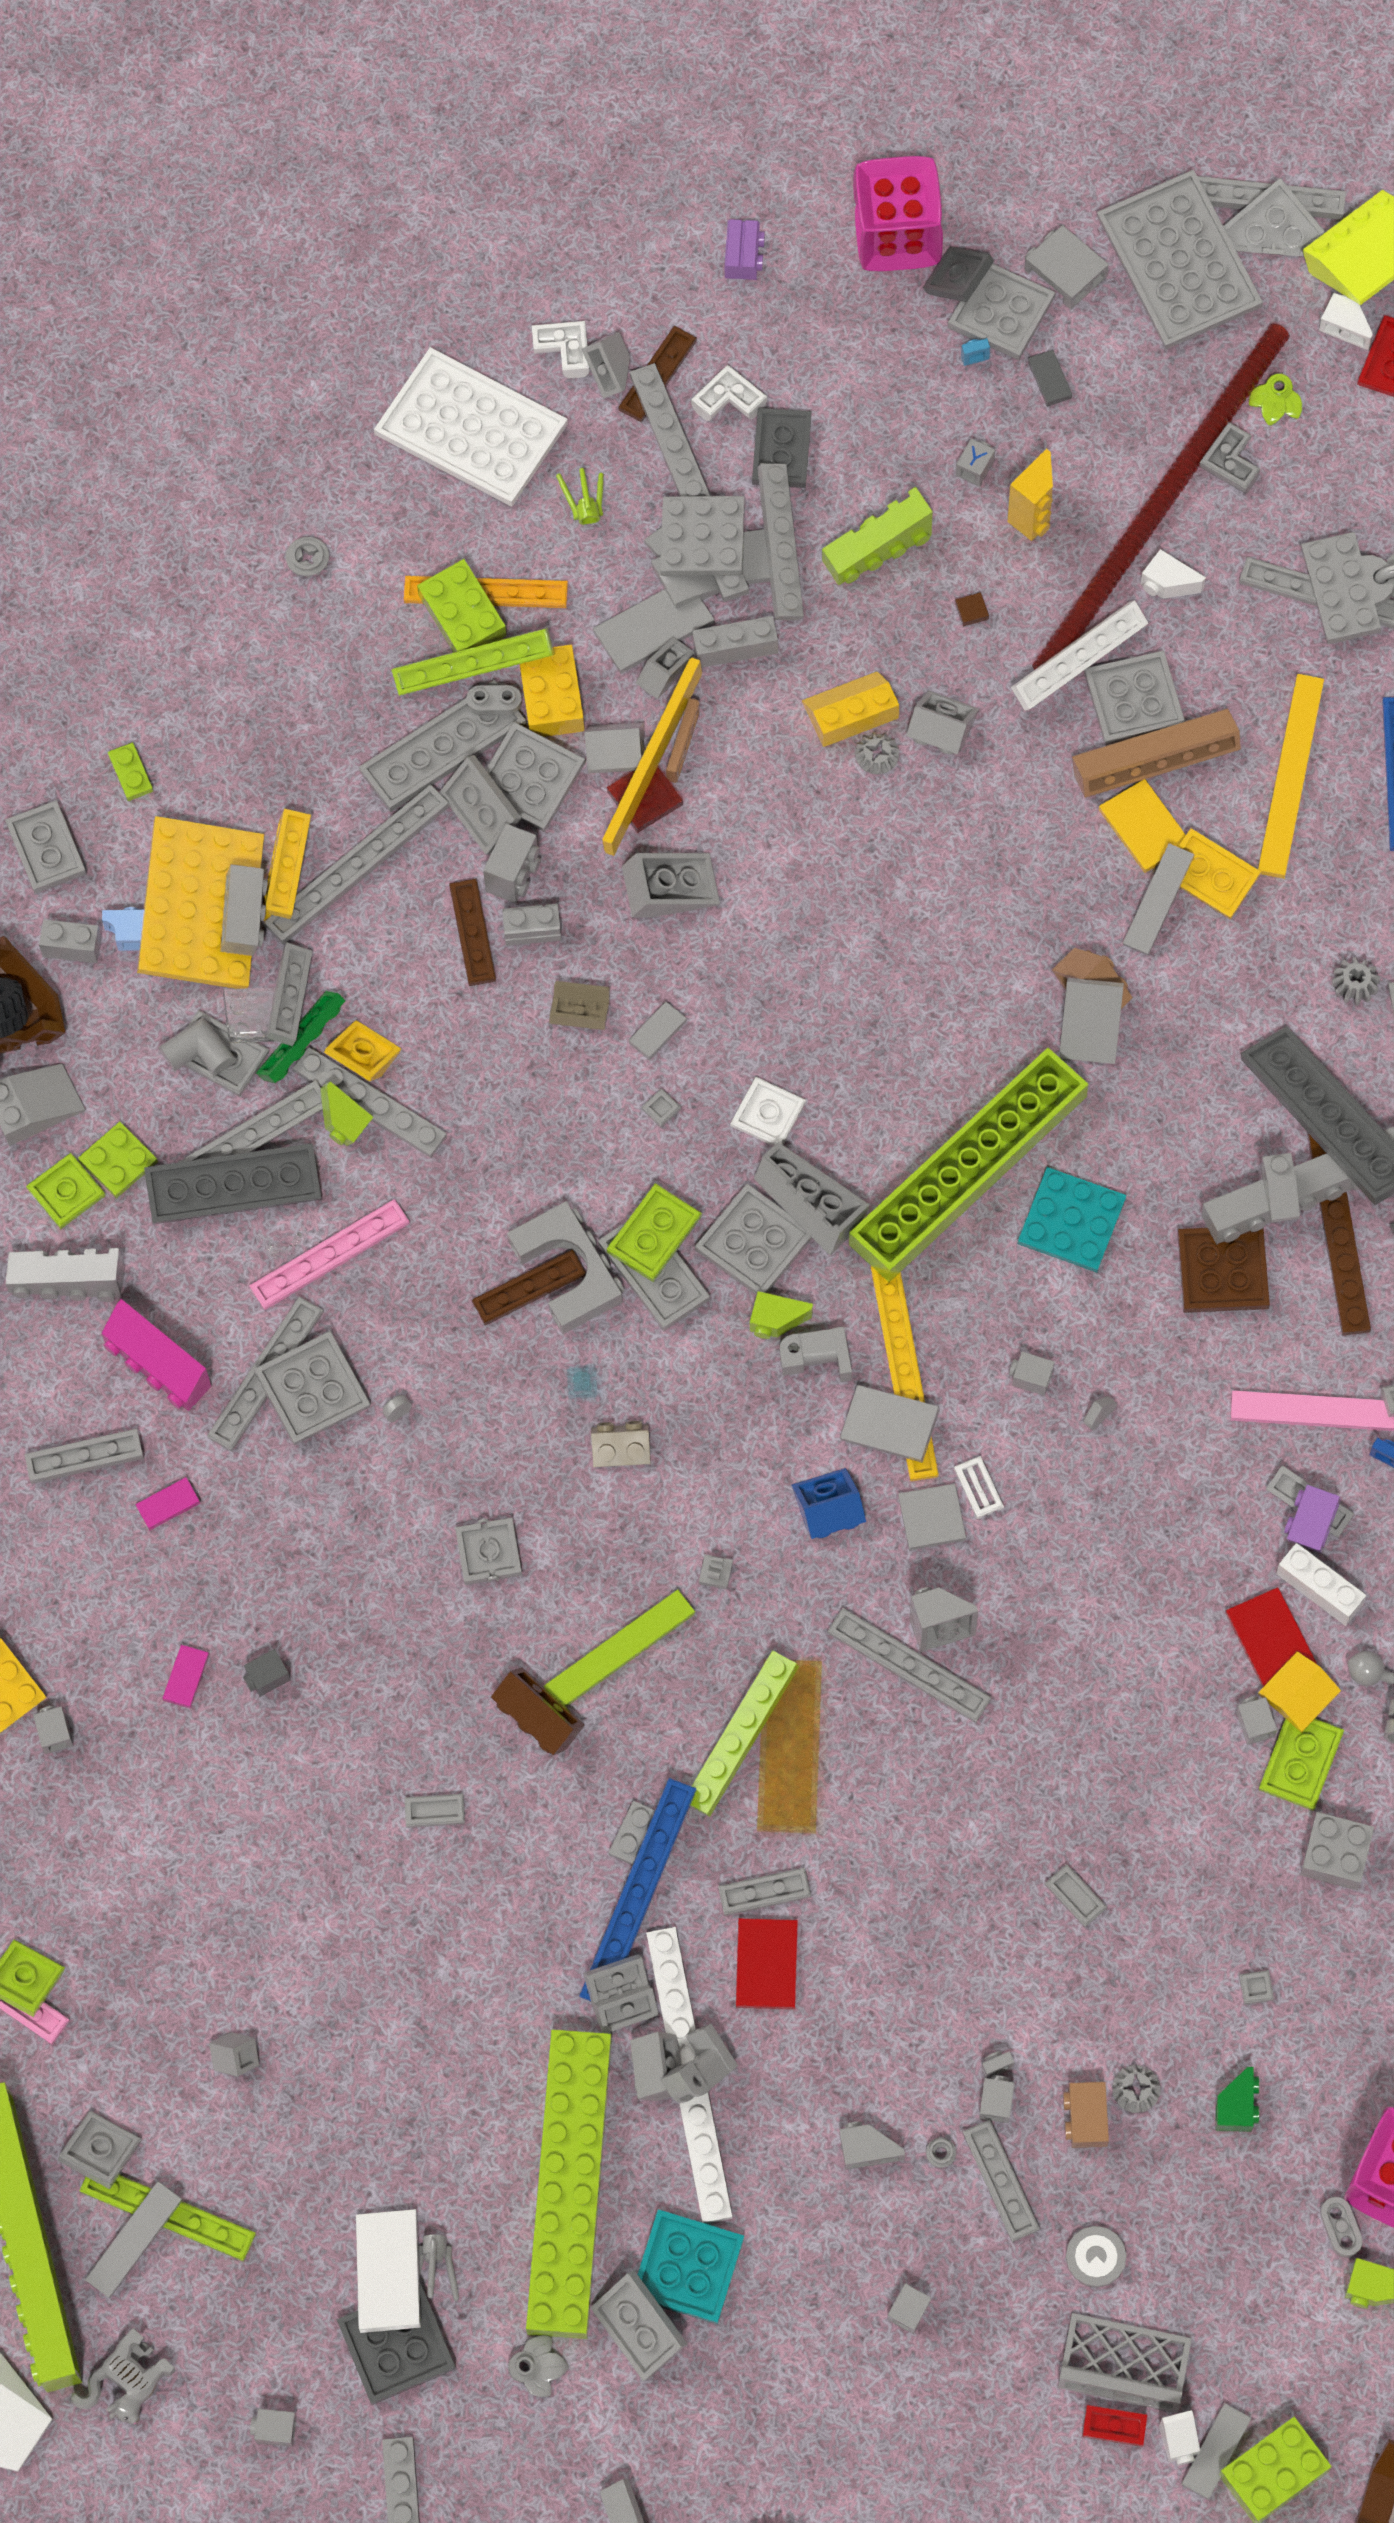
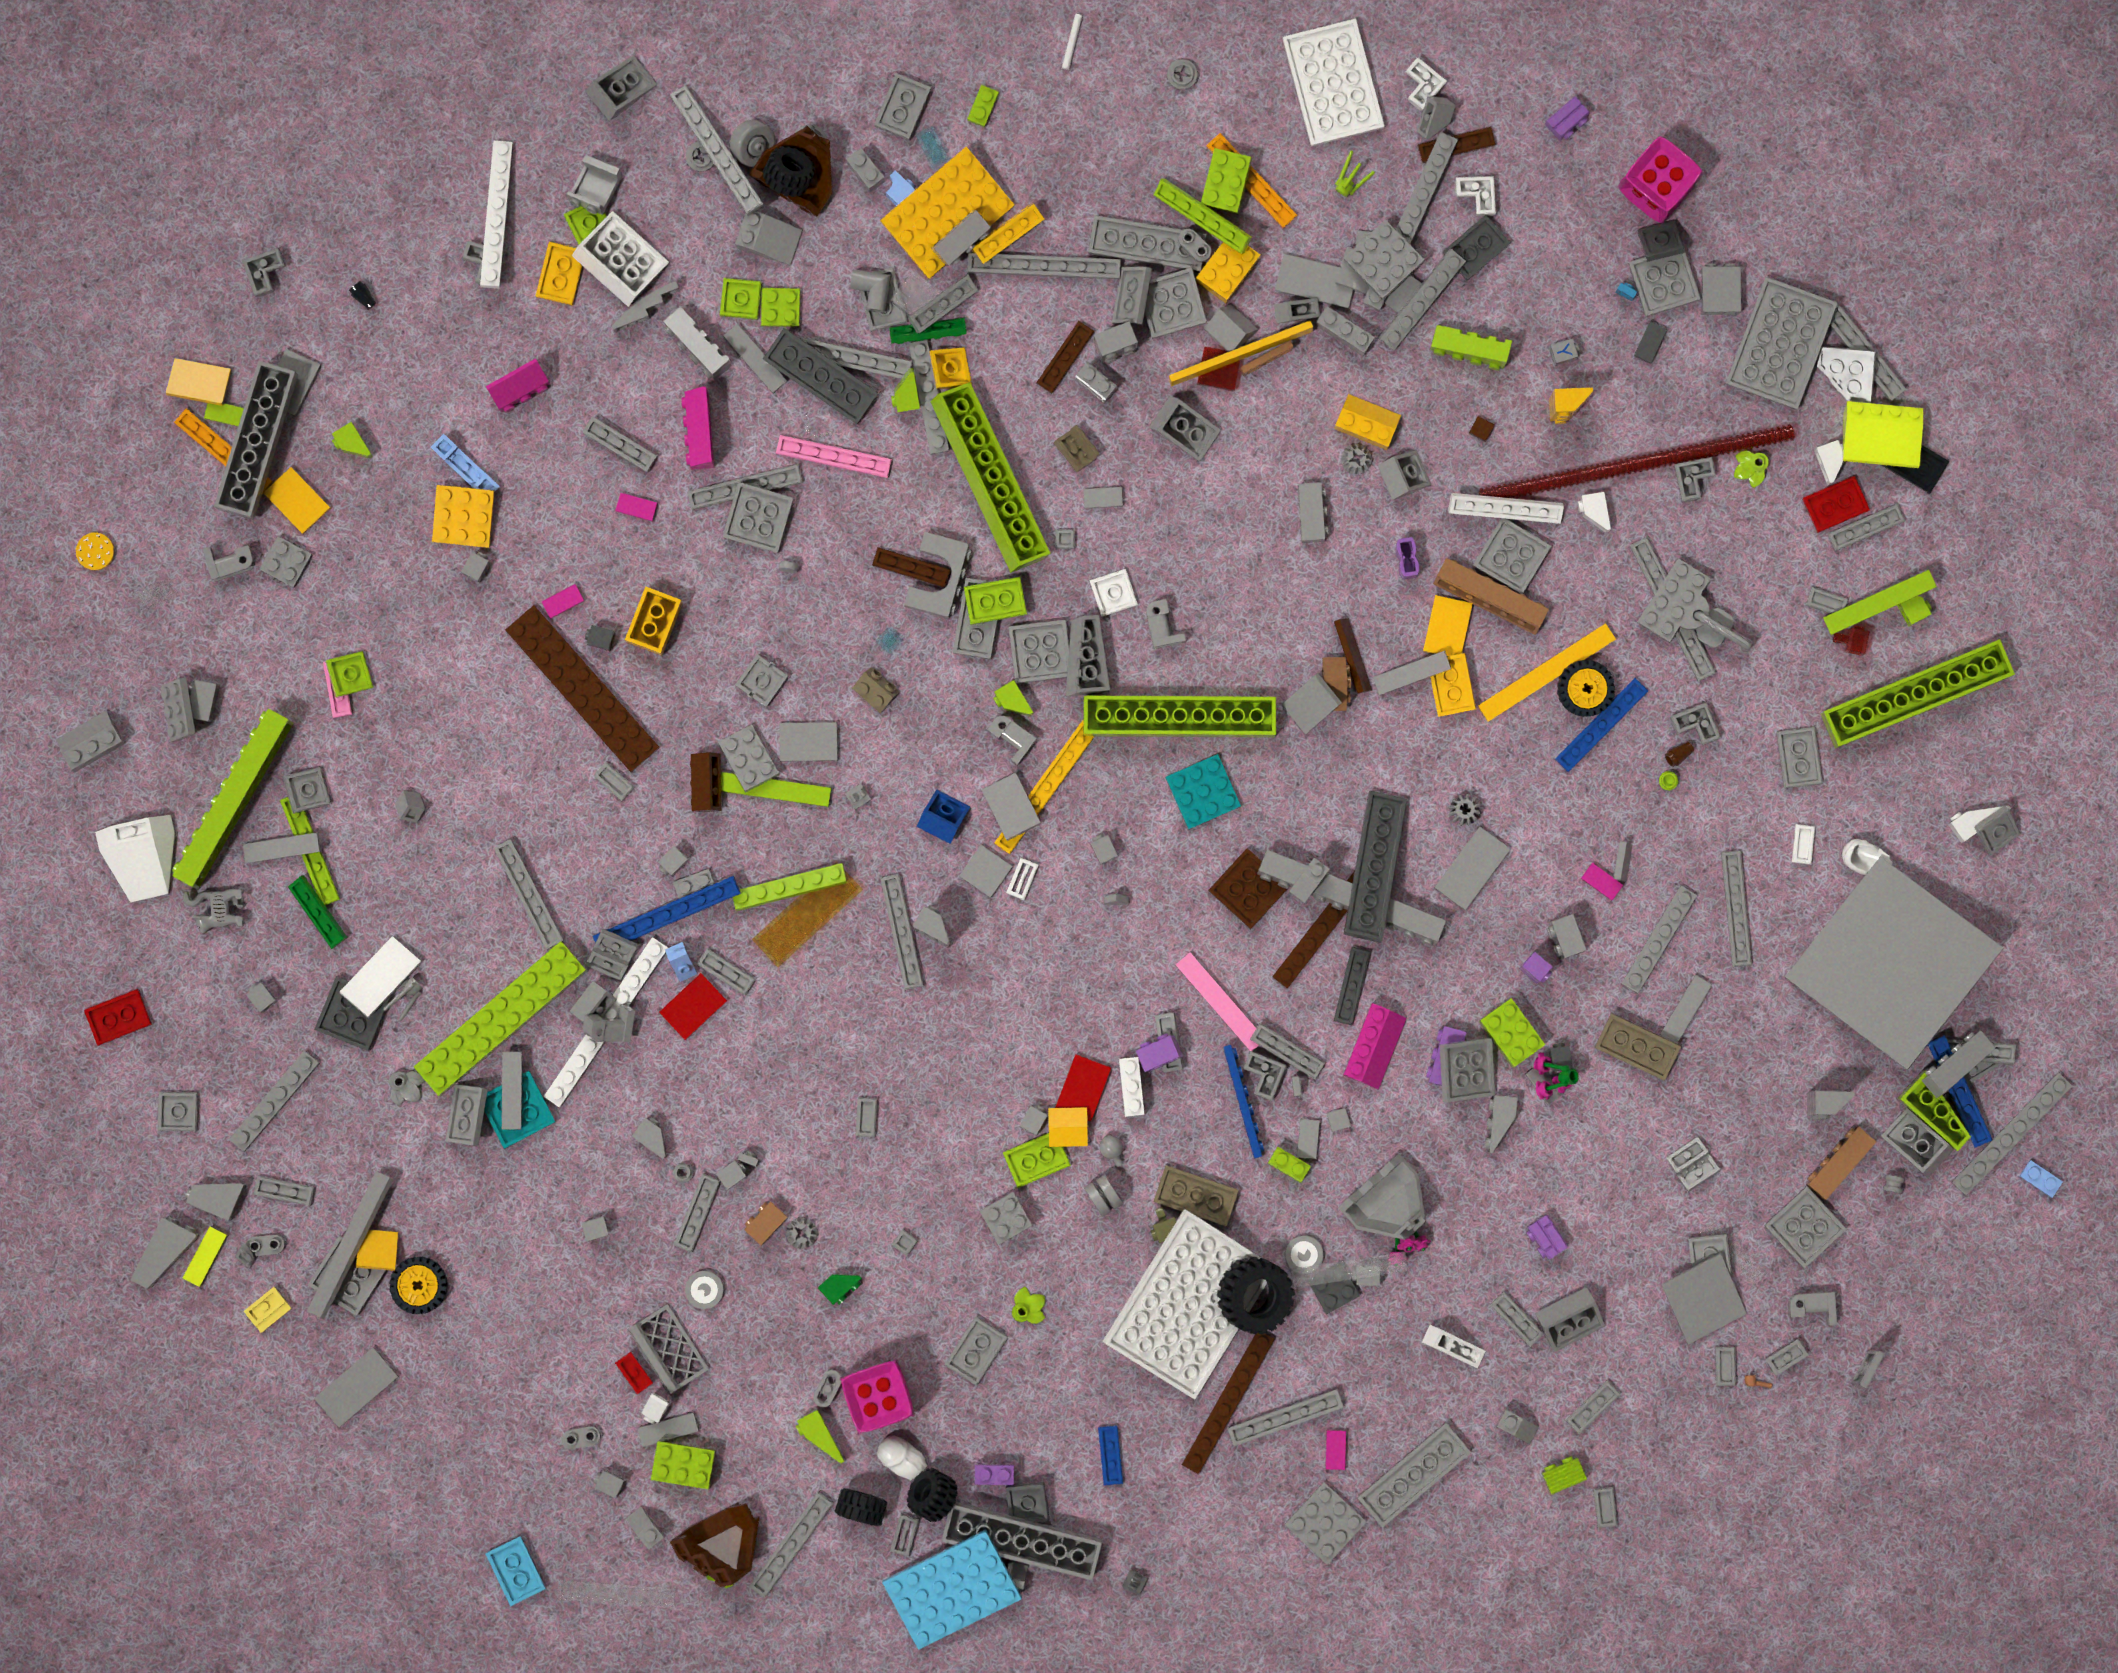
camera: 40 degrees right, 15 degrees up
none -> green tile [288,875,347,949]
none -> light grey plate [494,839,564,950]
none -> light grey tile [502,1052,522,1129]
none -> reddish brown plate [505,605,660,773]
none -> yellow brick [625,586,683,656]
none -> light grey brick [658,846,689,877]
none -> light blue brick [665,942,697,982]
none -> light grey plate [718,724,779,793]
none -> light grey tile [723,324,787,394]
none -> light grey tile [779,722,838,762]
none -> clear light blue plate [915,126,949,169]
none -> lime brick [930,382,1051,573]
none -> white bar [1062,14,1082,70]
none -> light grey piece [1146,599,1186,649]
none -> light grey brick [1298,483,1328,543]
none -> reddish brown tile [1334,618,1372,694]
none -> medium lavender brick [1395,537,1419,580]
none -> wheel [1557,660,1615,717]

